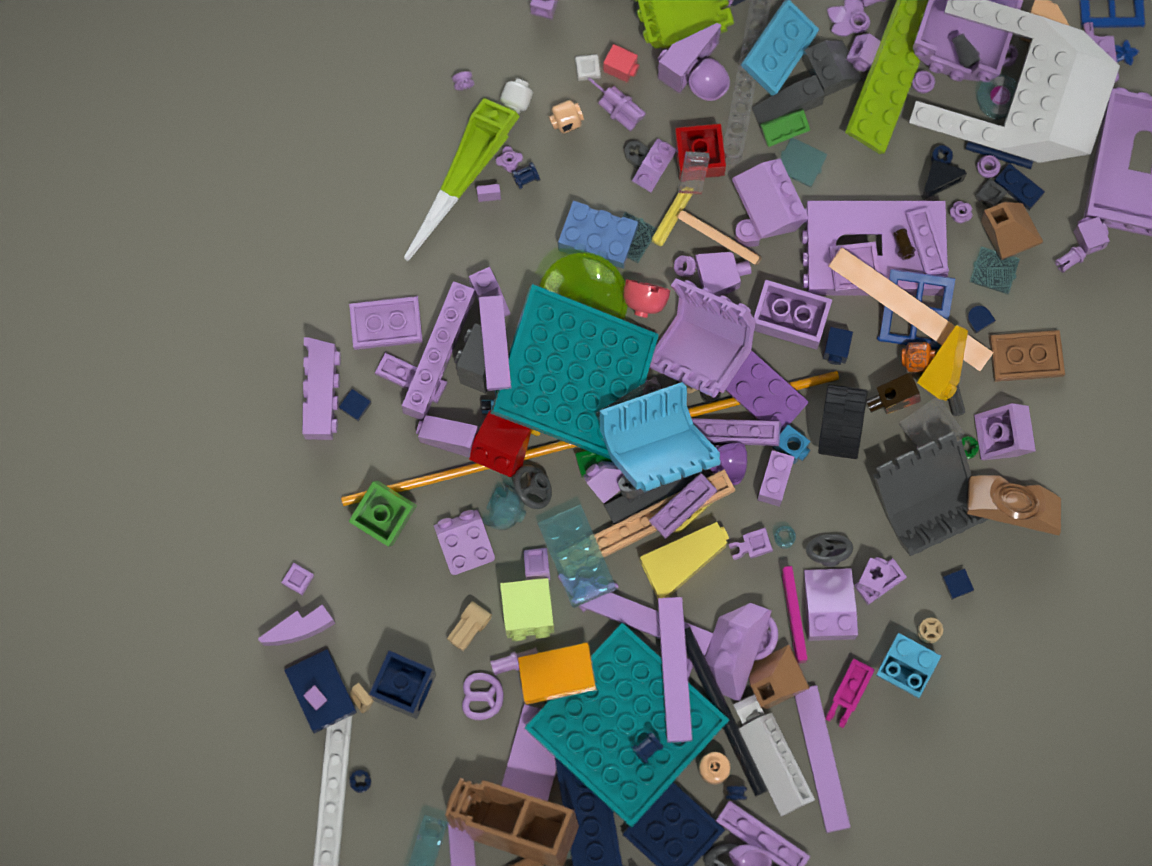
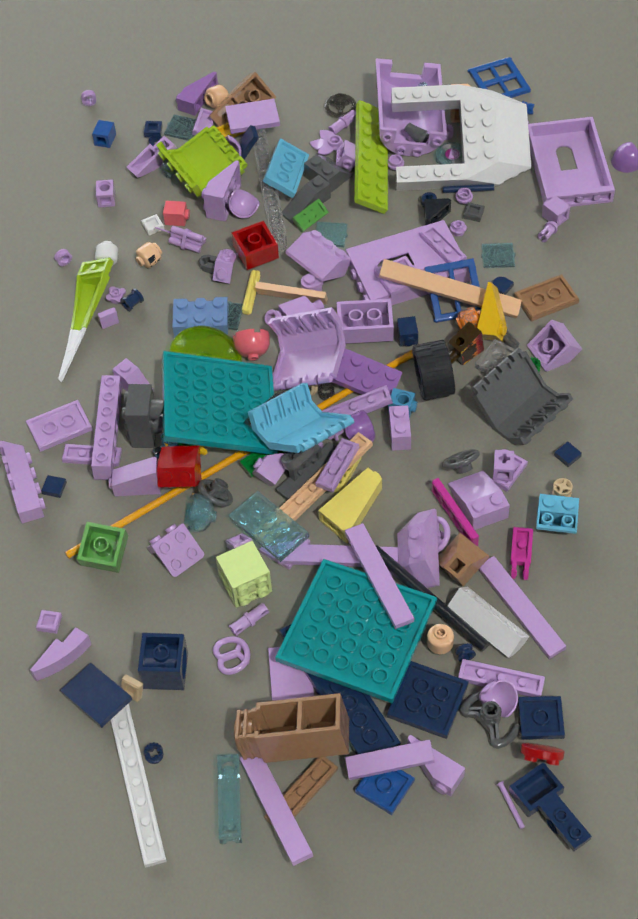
camera: 20 degrees left, 20 degrees down
lavender piece [303,686,327,710] -> none
tan piece [447,601,492,652] -> none
lavender tile [479,295,511,391] -> none
light orange tile [518,643,596,705] -> none
dark blue bush [631,732,664,765] -> none
clear tile [678,151,710,194] -> none
lavender plate [728,528,773,560] -> none
white plate [734,694,765,726] -> none
clear light blue bush [774,526,796,549] -> none
dark brown pin [893,229,915,260] -> none
medium nougat slope [967,475,1061,536] -> none
medium nougat slope [981,202,1043,260] -> none
dark blue plate [994,163,1045,211] -> none

